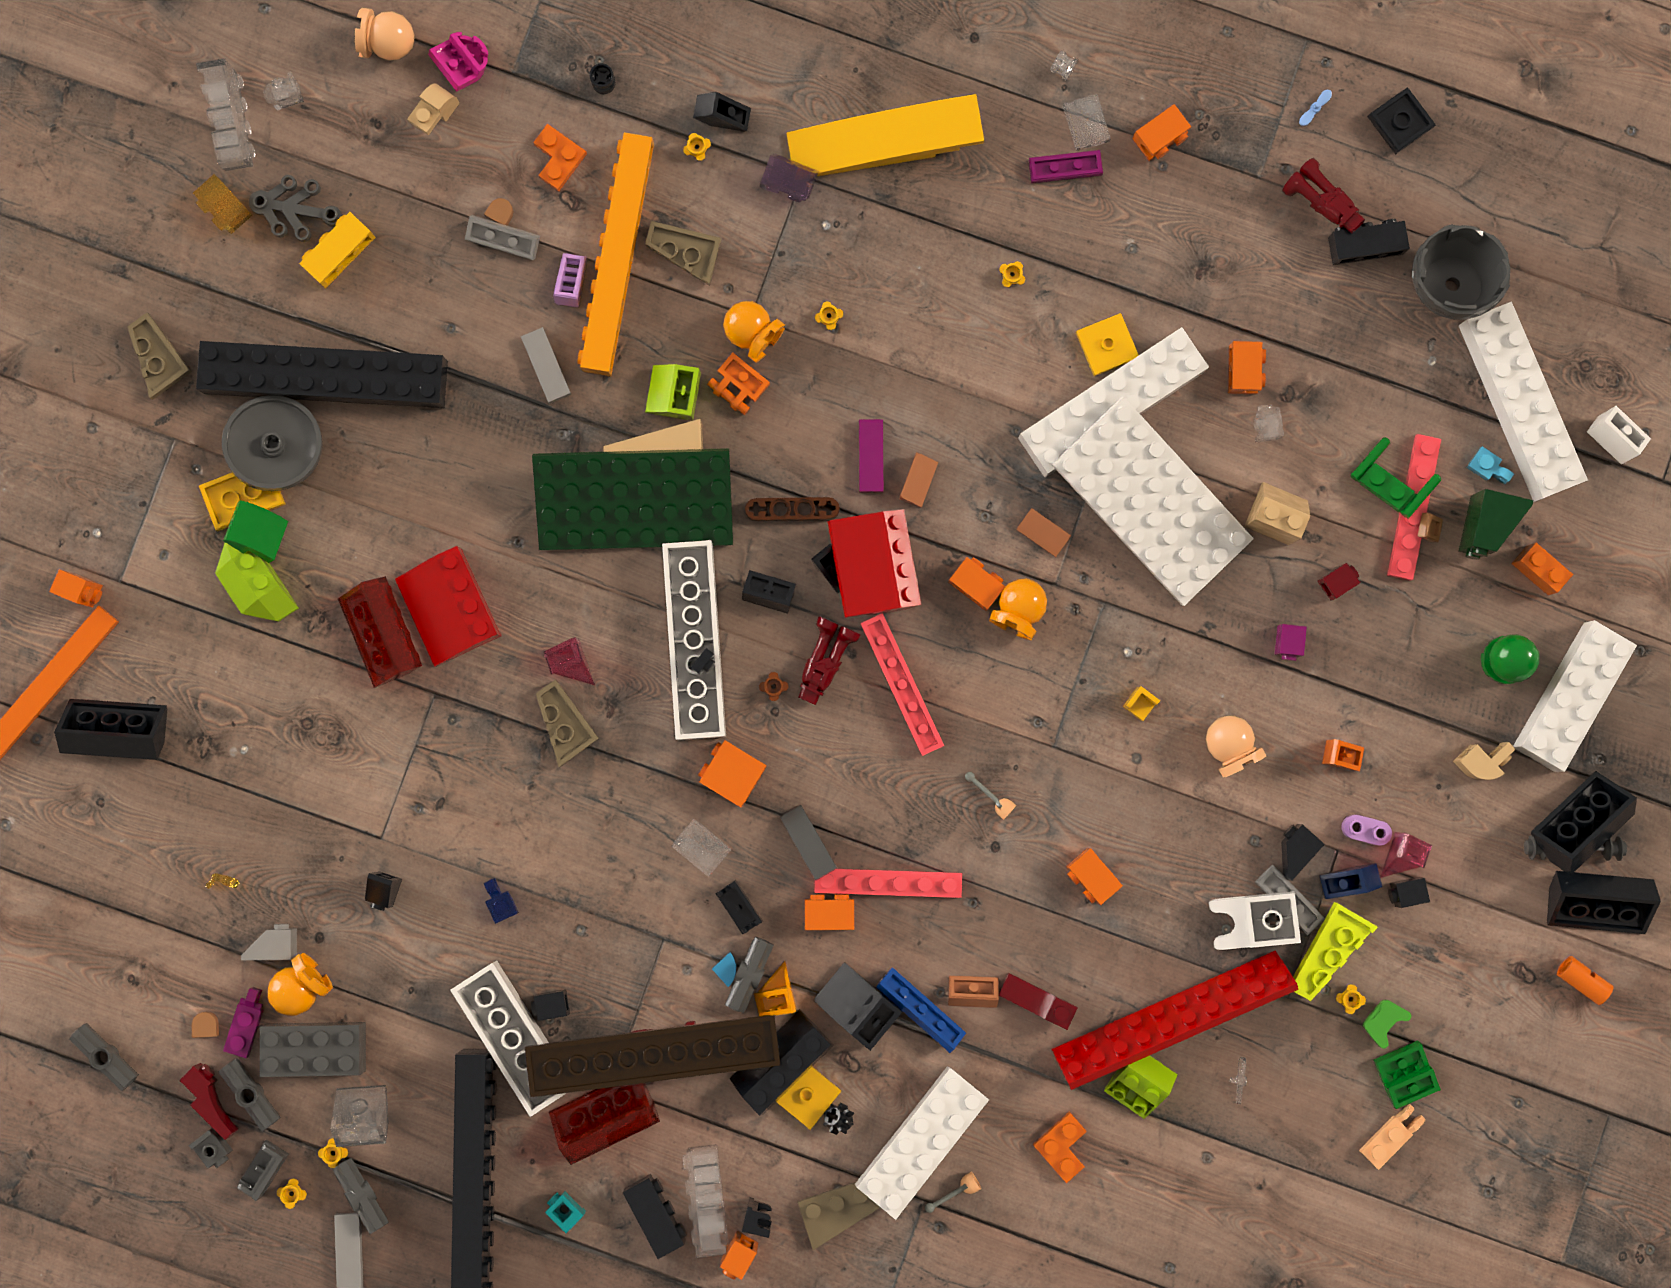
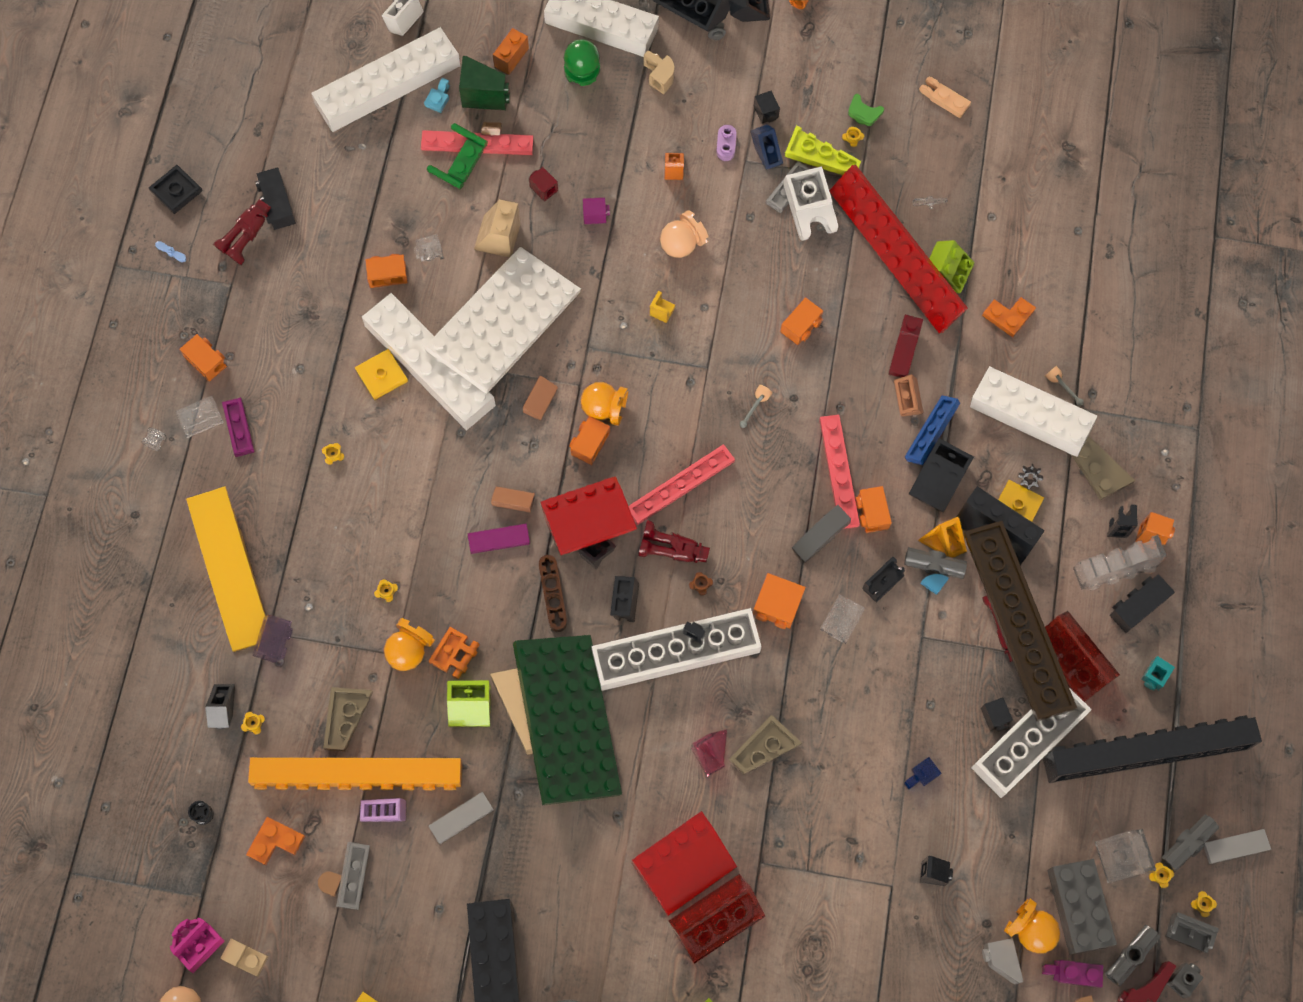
camera: 100 degrees left, 15 degrees down
black slope [1281,824,1325,881] -> none
green slope [1373,1041,1441,1109] -> none
clear pink slope [1380,832,1432,878] -> none
dark grey piece [1412,224,1511,320] -> none

